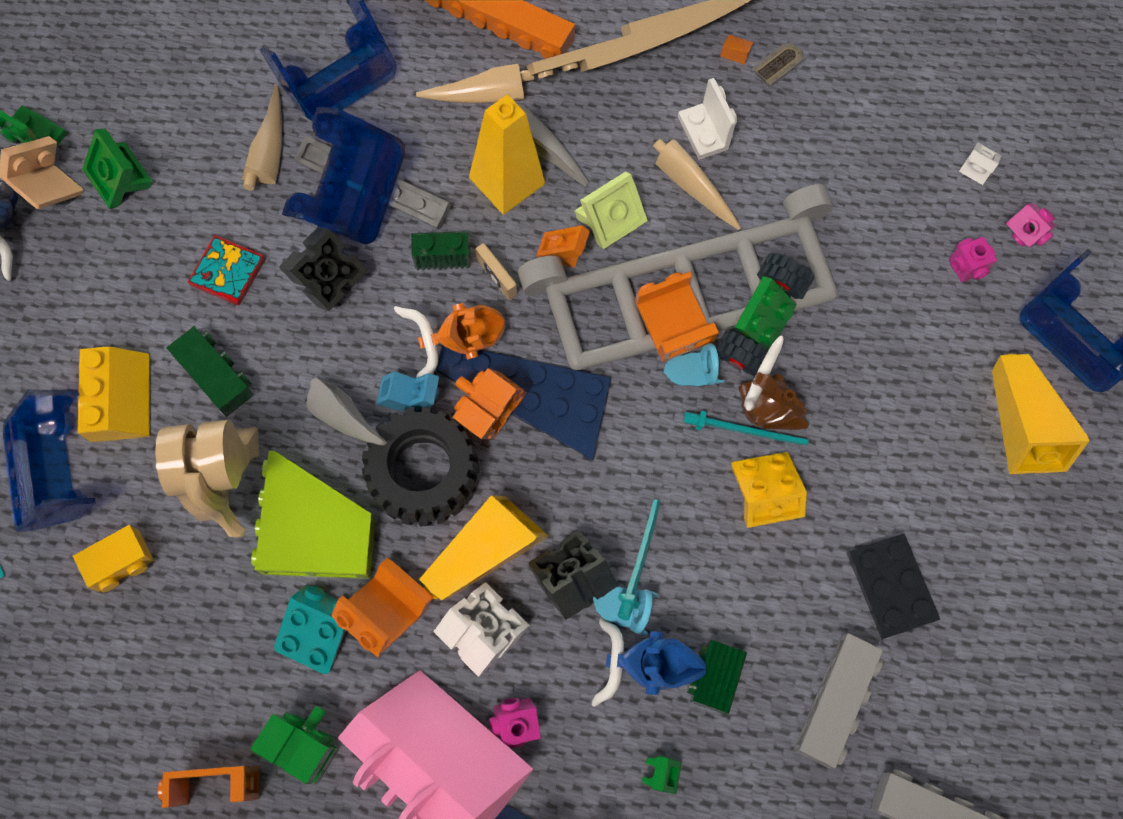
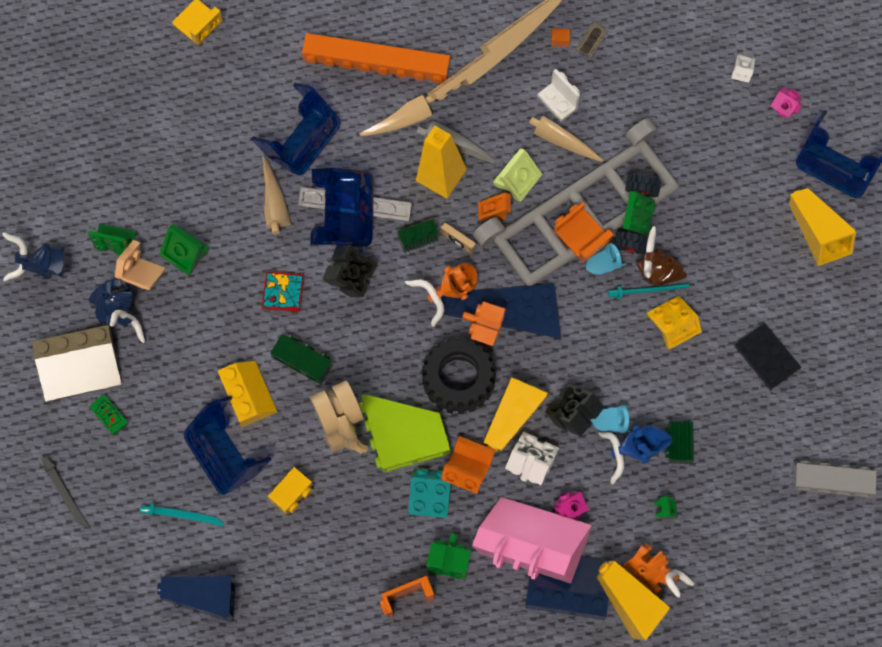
camera: 15 degrees left, 0 degrees up
light grey piece [306,378,387,445] -> none
dark azure brick [376,371,439,412] -> none
teal sword [617,499,660,621] -> none
light grey brick [793,633,883,769] -> none
dark pink brick [948,236,997,283] -> none

